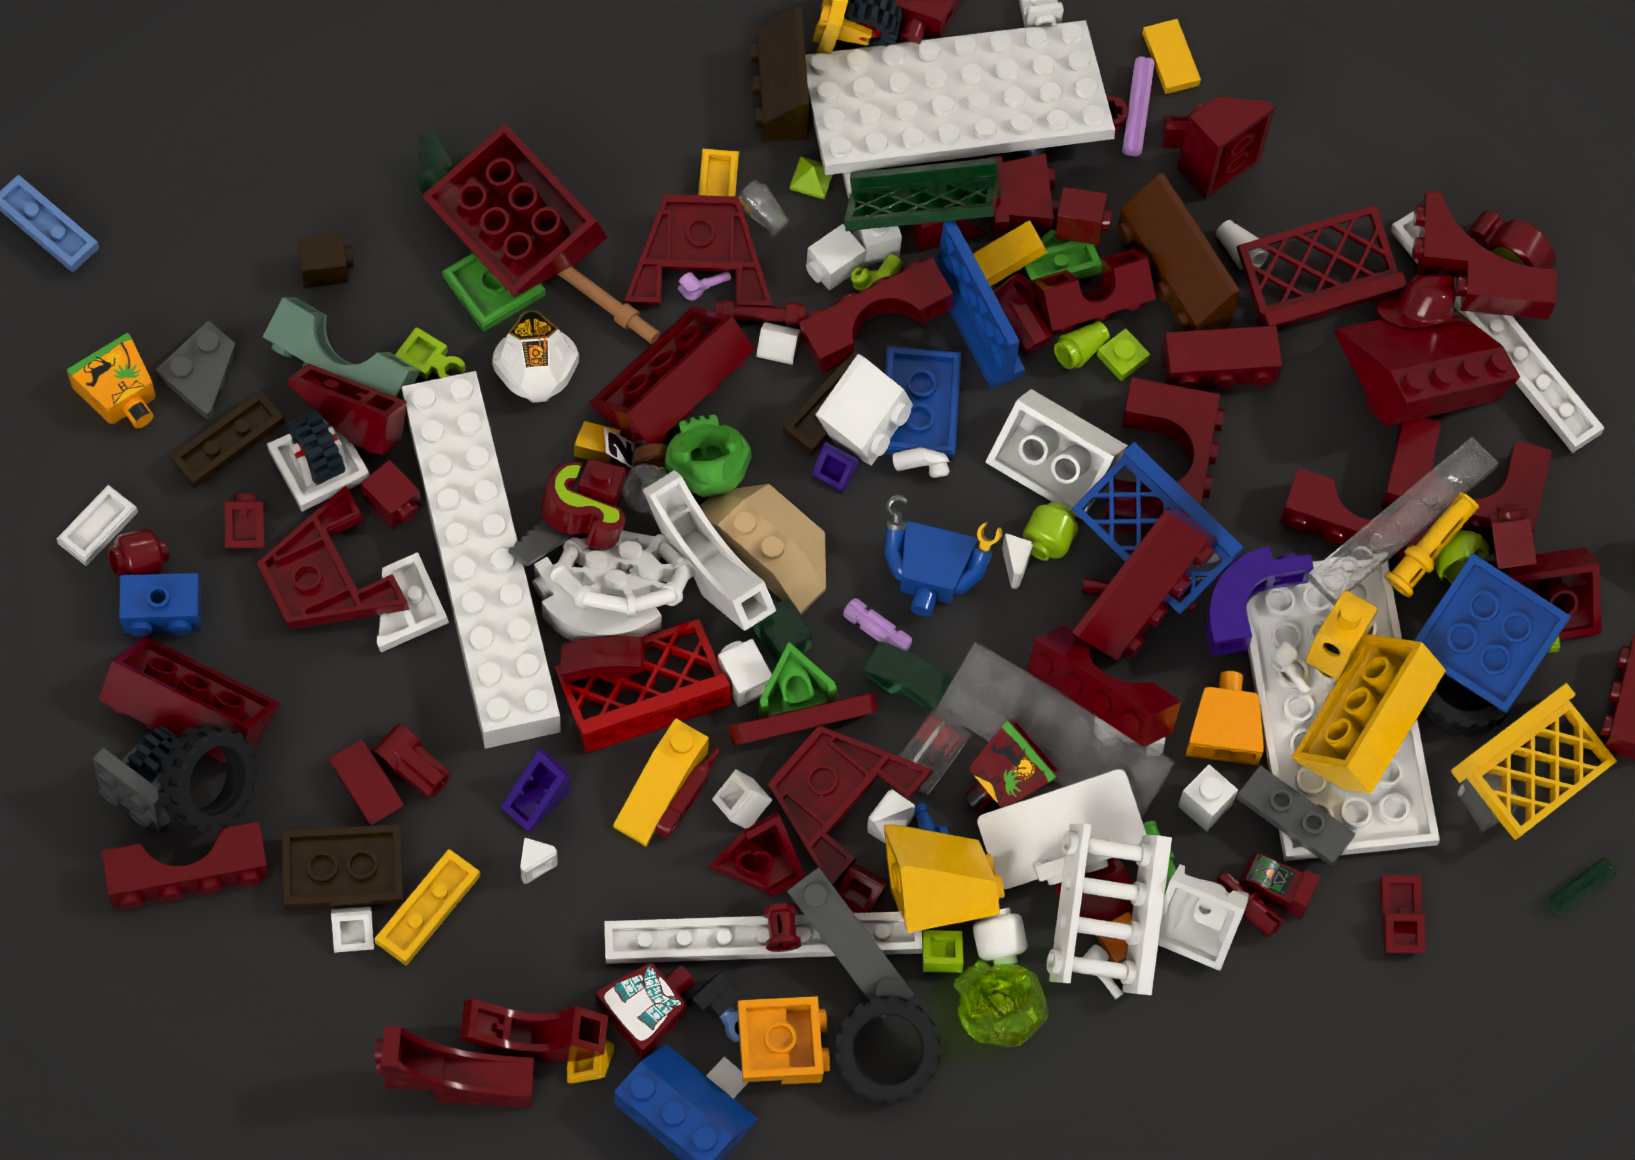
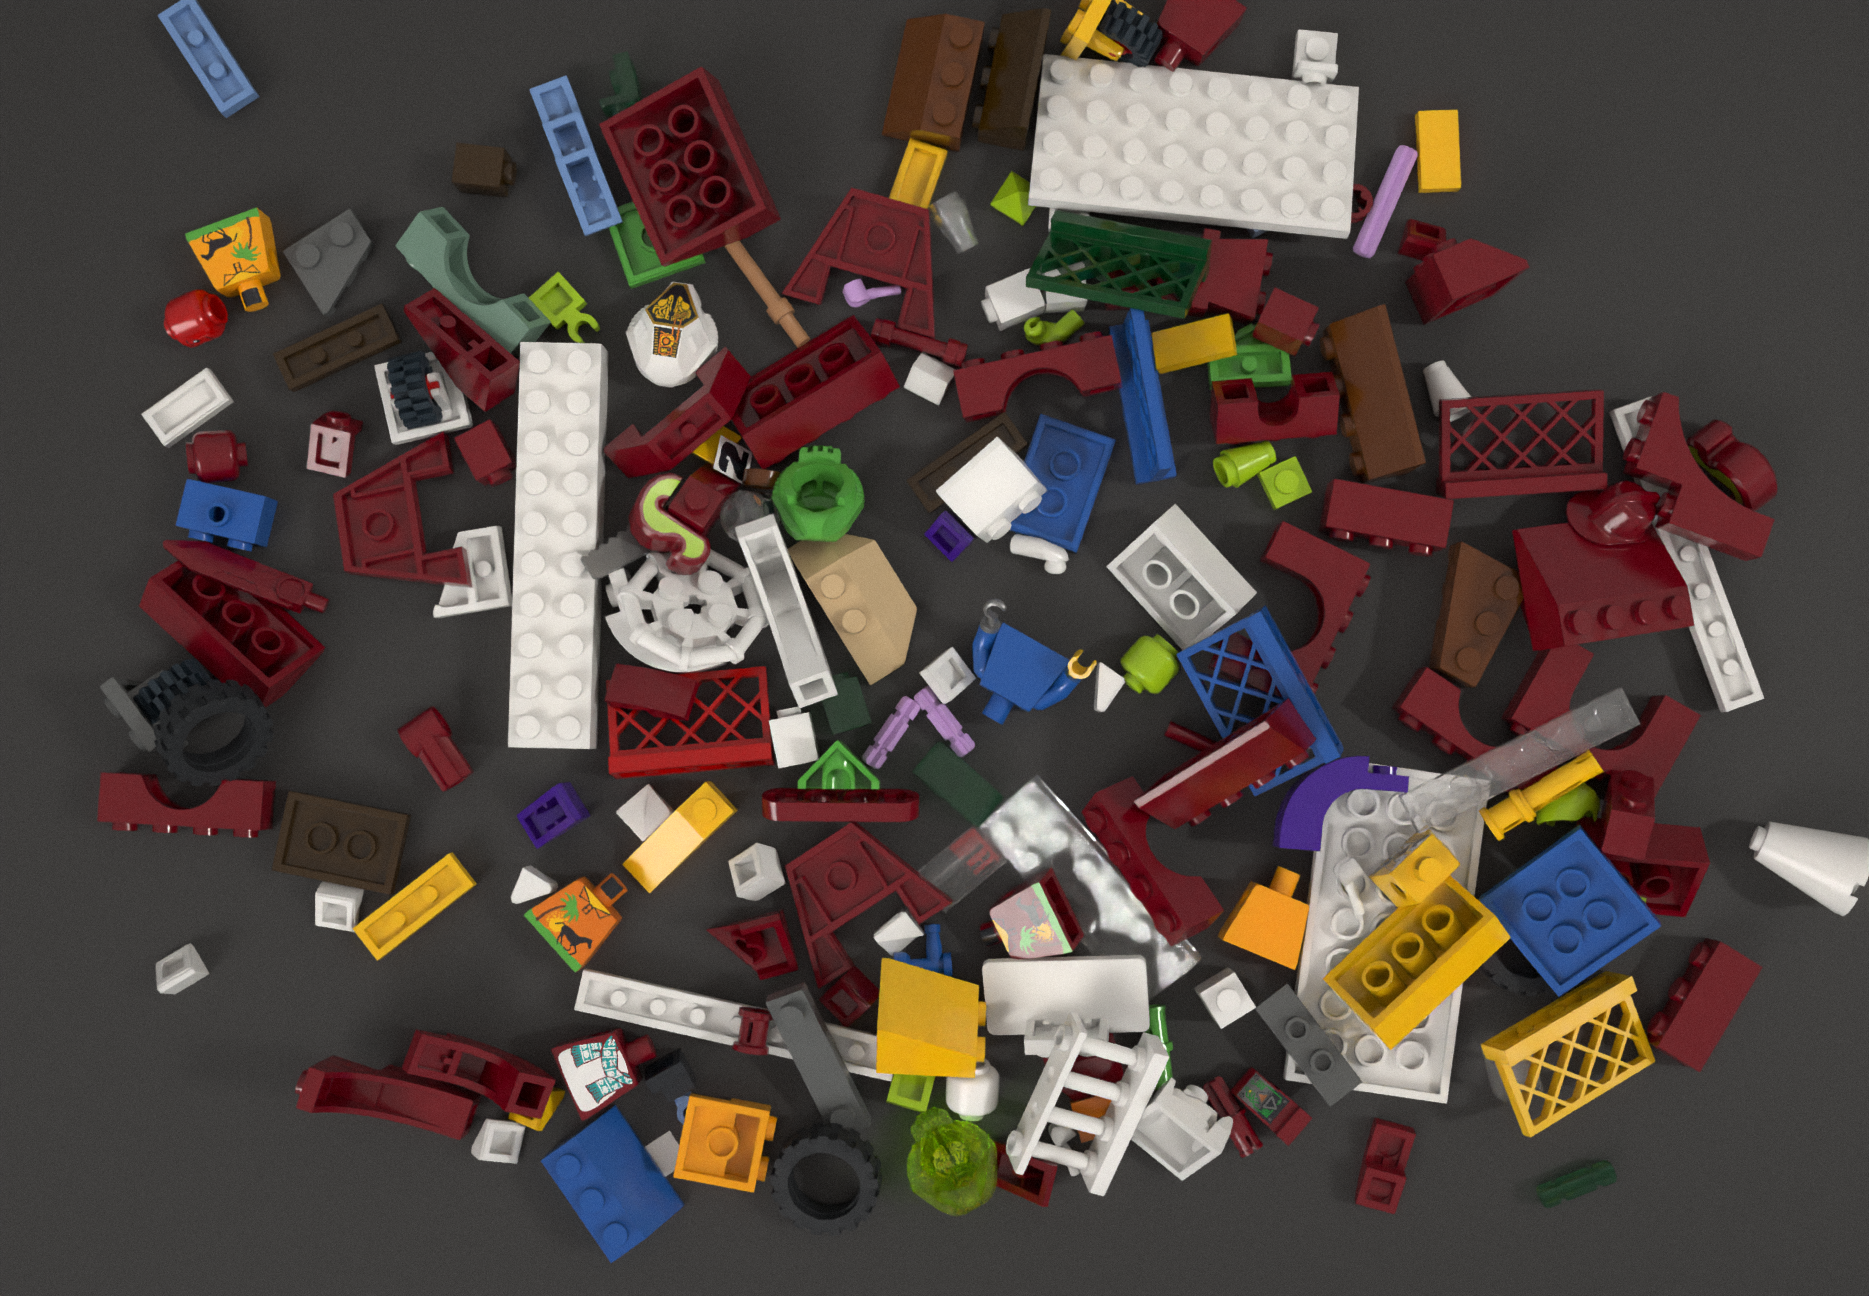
camera: 20 degrees right, 20 degrees up
dark red slope [327,739,404,826] -> none
dark red piece [655,748,721,840] -> none
dark red piece [993,274,1053,354] -> none
none -> white slope [156,943,210,995]
none -> dark red piece [163,540,329,614]
none -> red head [164,289,228,348]
none -> white slope [471,1118,526,1164]
none -> orange torso [524,873,628,973]
none -> medium blue slope [529,75,623,236]
none -> dark red slope [602,347,751,478]
none -> white slope [616,784,674,841]
none -> lavender axle [862,696,920,769]
none -> reddish brown slope [882,14,985,152]
none -> white plate [919,647,976,705]
none -> dark red slope [984,1141,1058,1207]
none -> reddish brown wedge [1429,541,1524,689]

